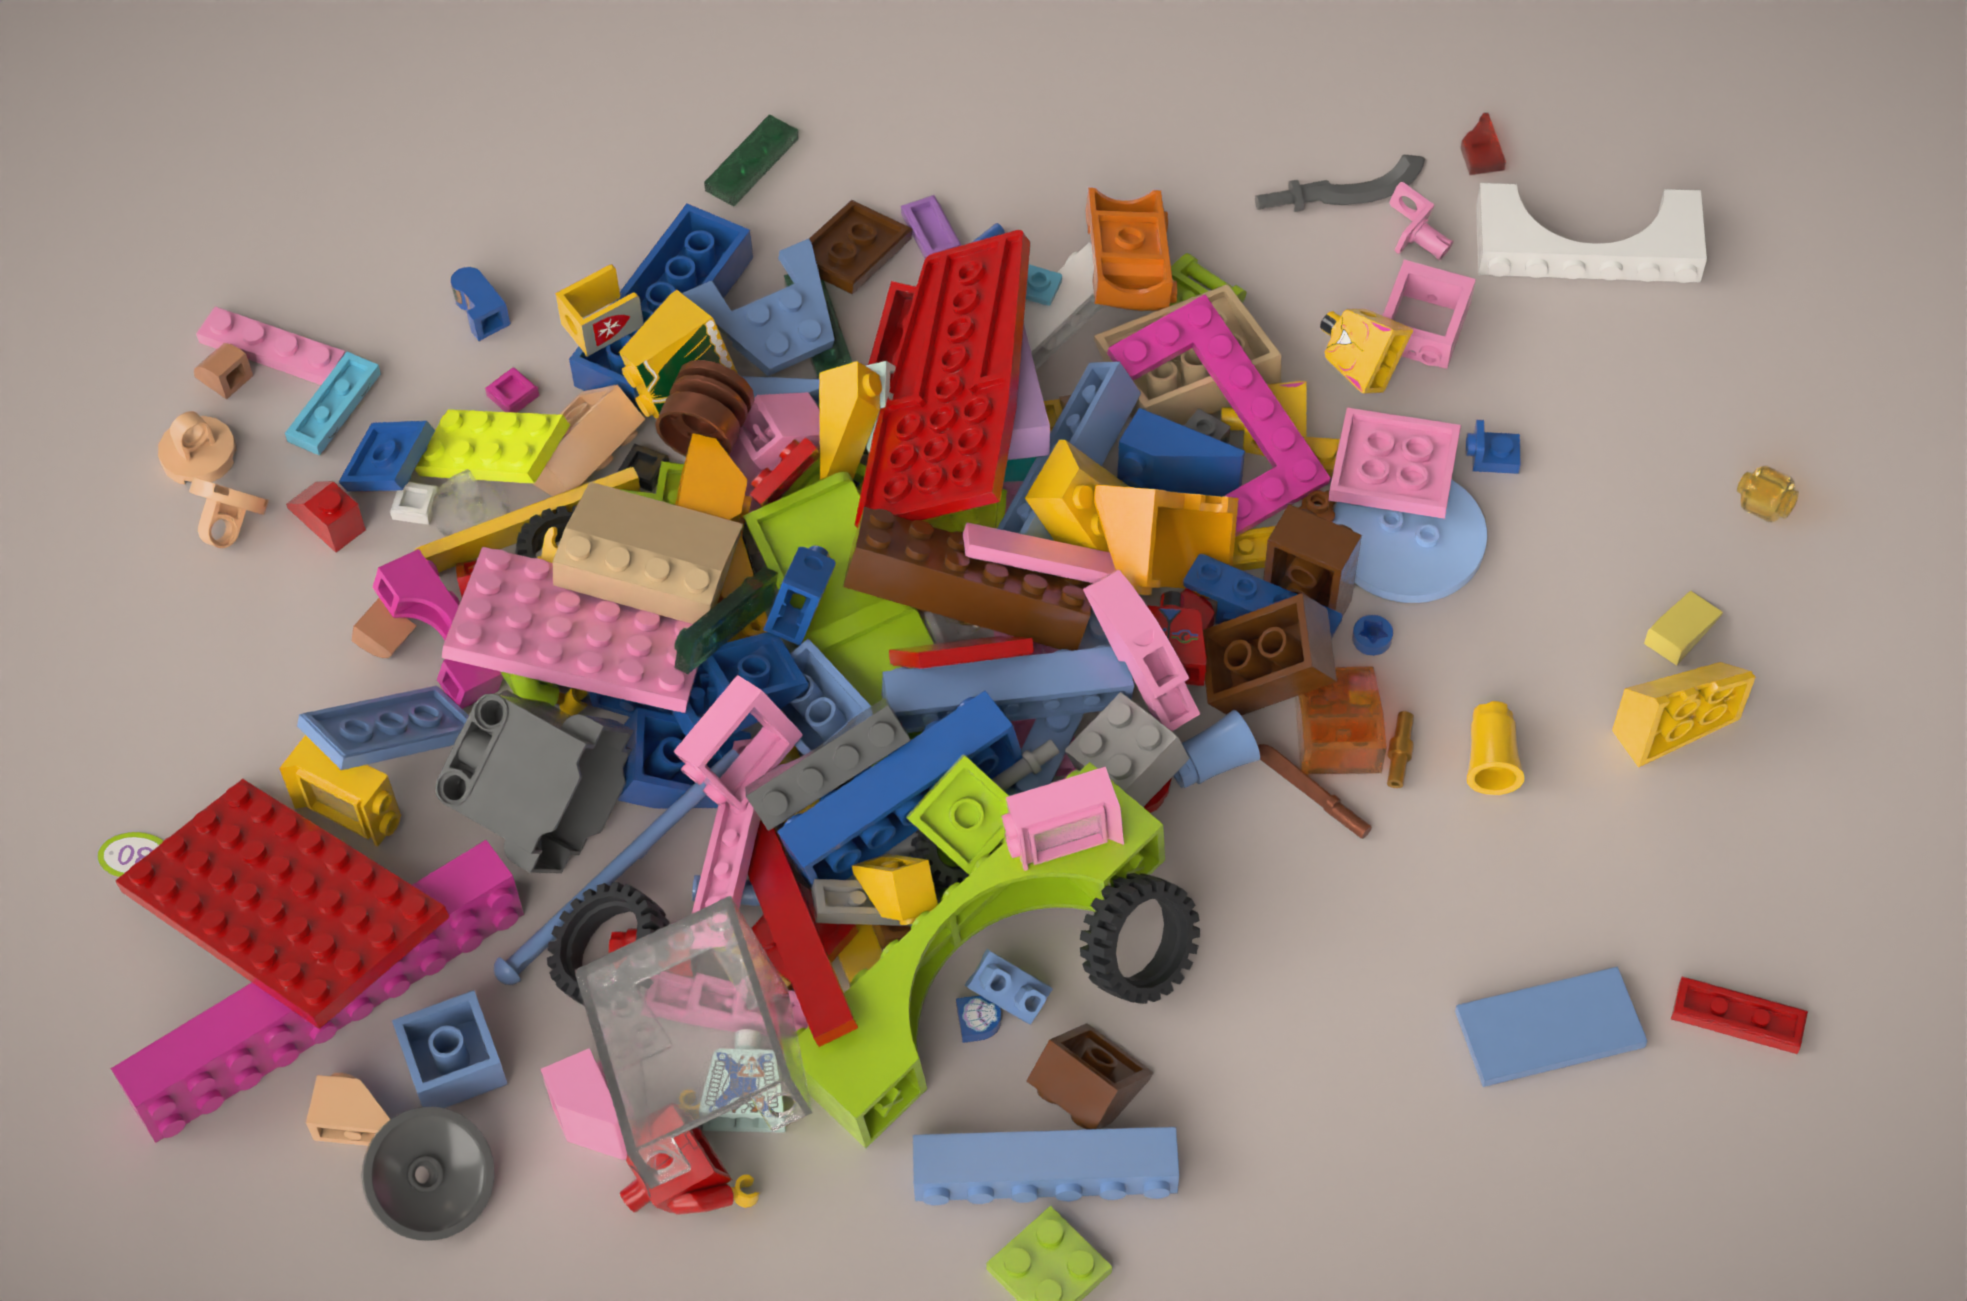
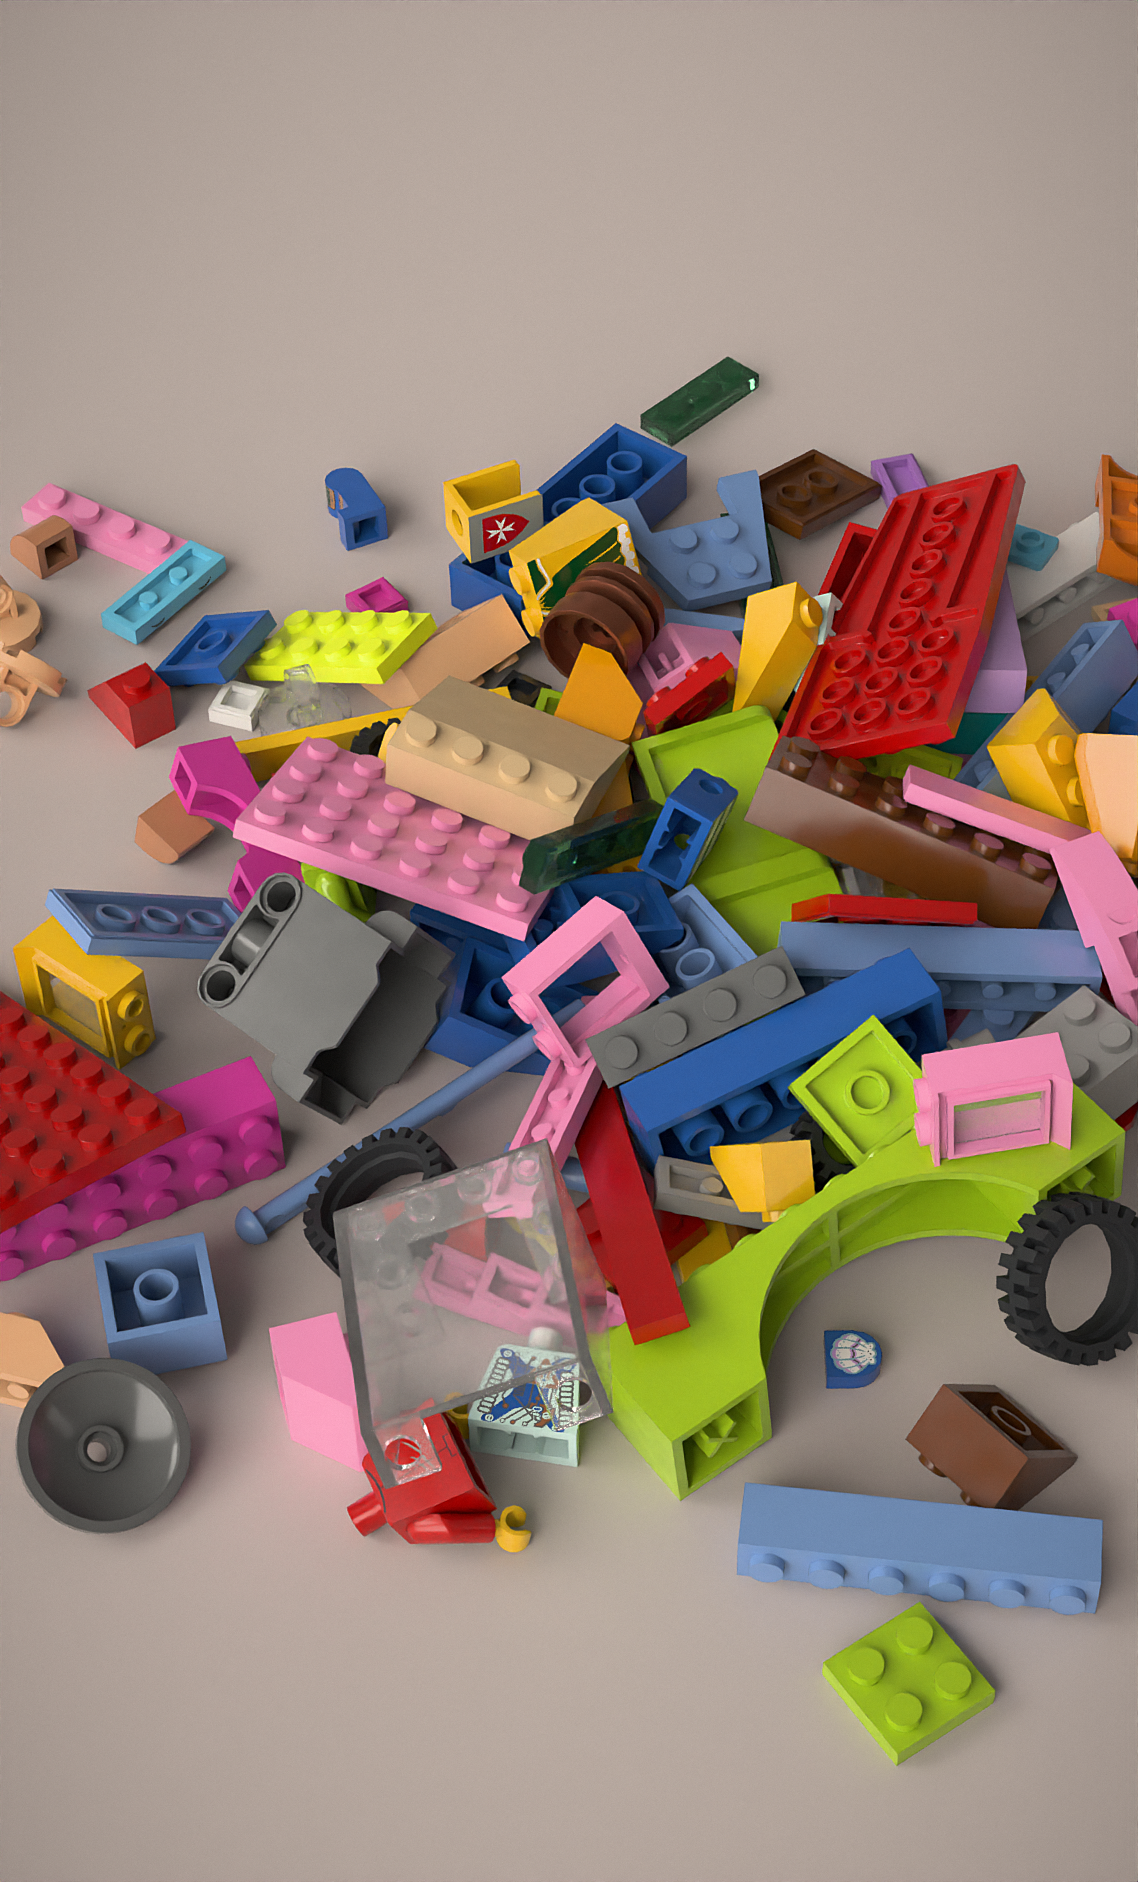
camera: 10 degrees right, 10 degrees down
medium blue hips [965,949,1053,1025] -> none

